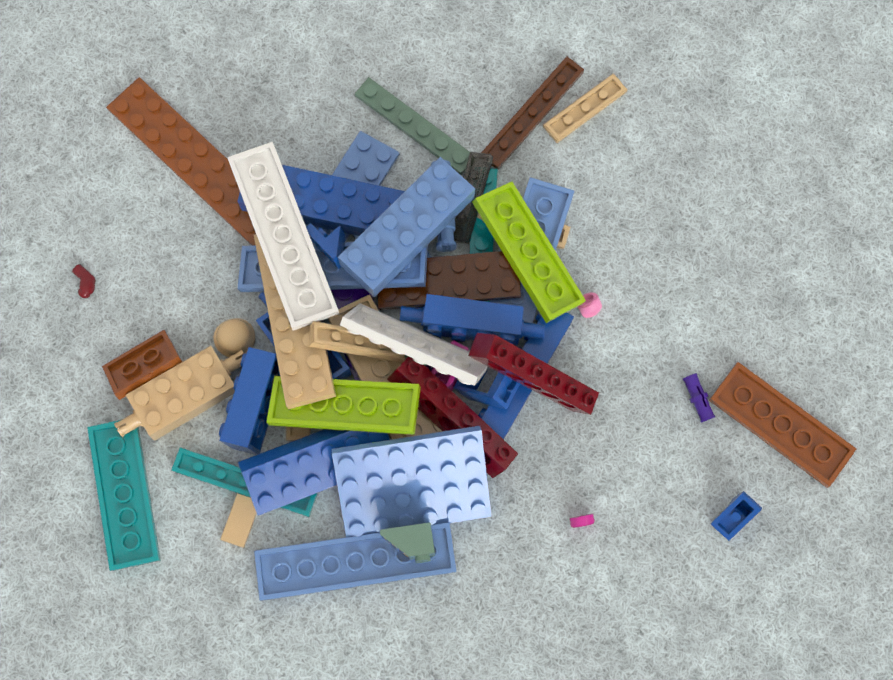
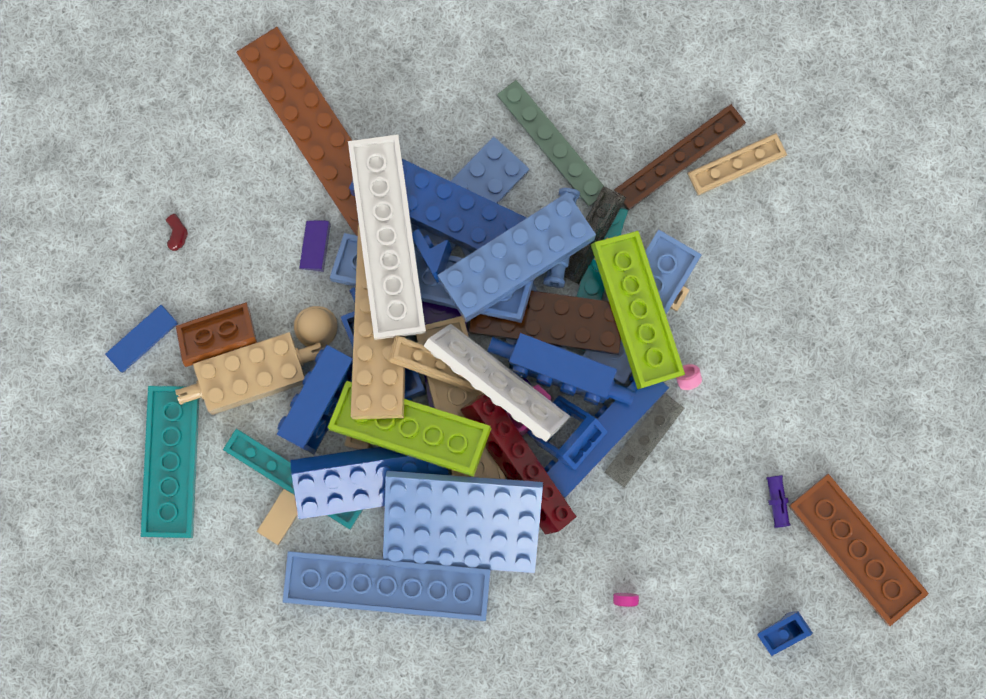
camera: 20 degrees right, 5 degrees up
sand green slope [380,522,435,563] -> none
dark red brick [468,333,599,415] -> none
none -> blue tile [105,305,179,373]
none -> dark purple slope [299,220,331,272]
none -> clear smoke tile [604,393,685,488]

